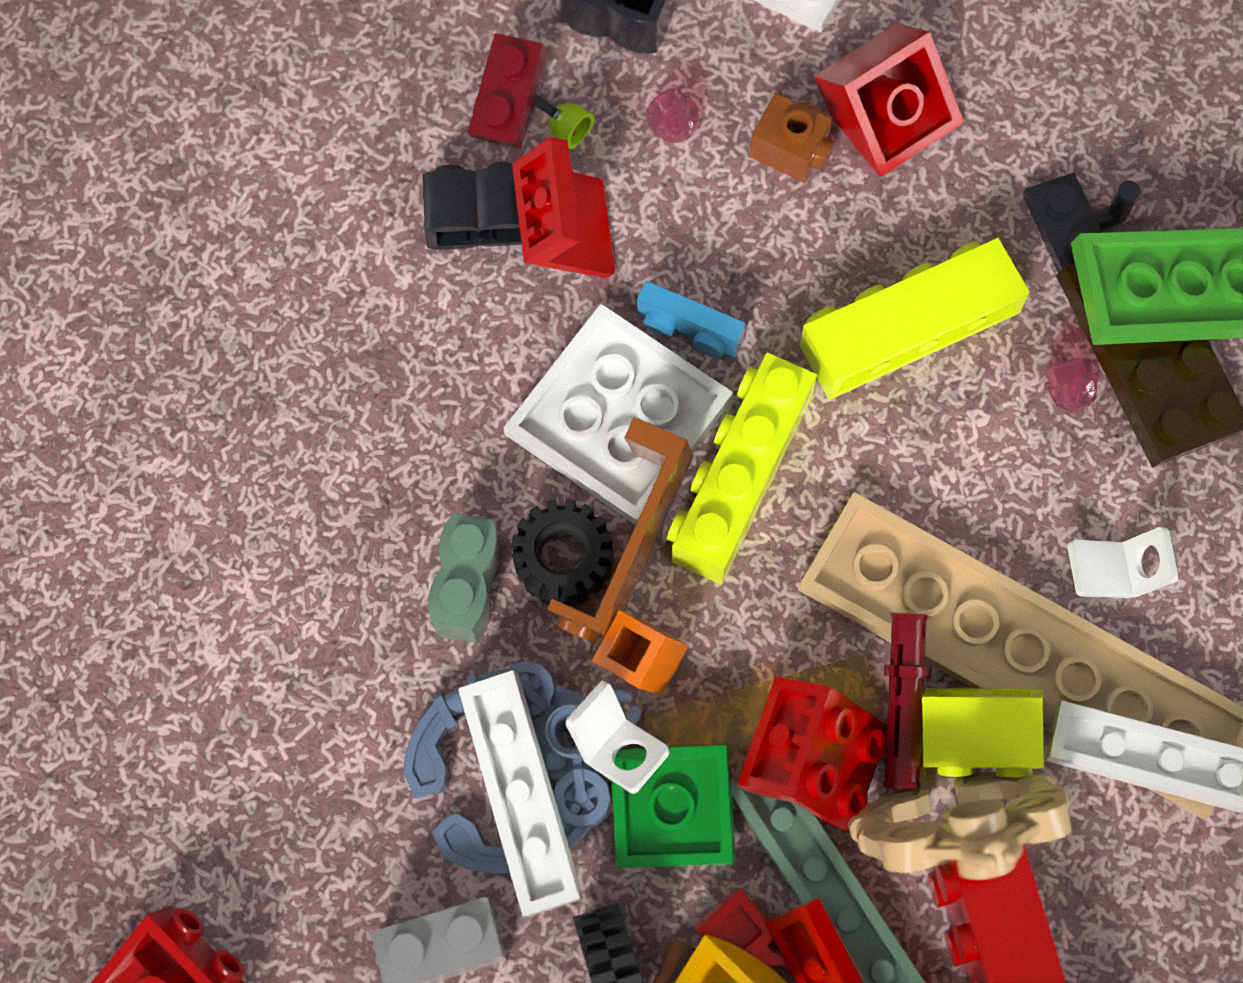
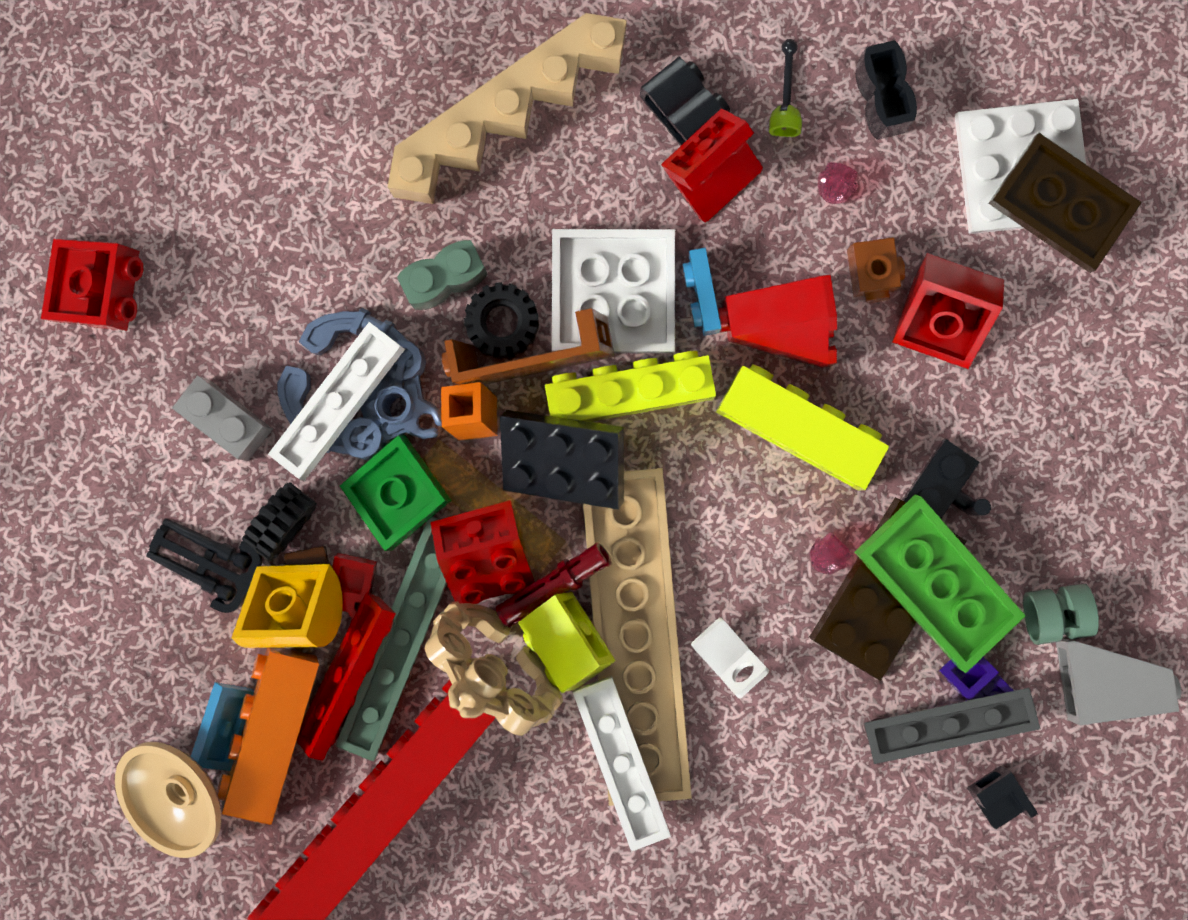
camera: 50 degrees right, 15 degrees up
dark red plate [467,33,548,149] -> none
white bracket [566,680,670,793] -> none
none -> tan brick [388,13,627,204]
none -> black plate [500,410,624,510]
none -> red slope [717,274,837,368]

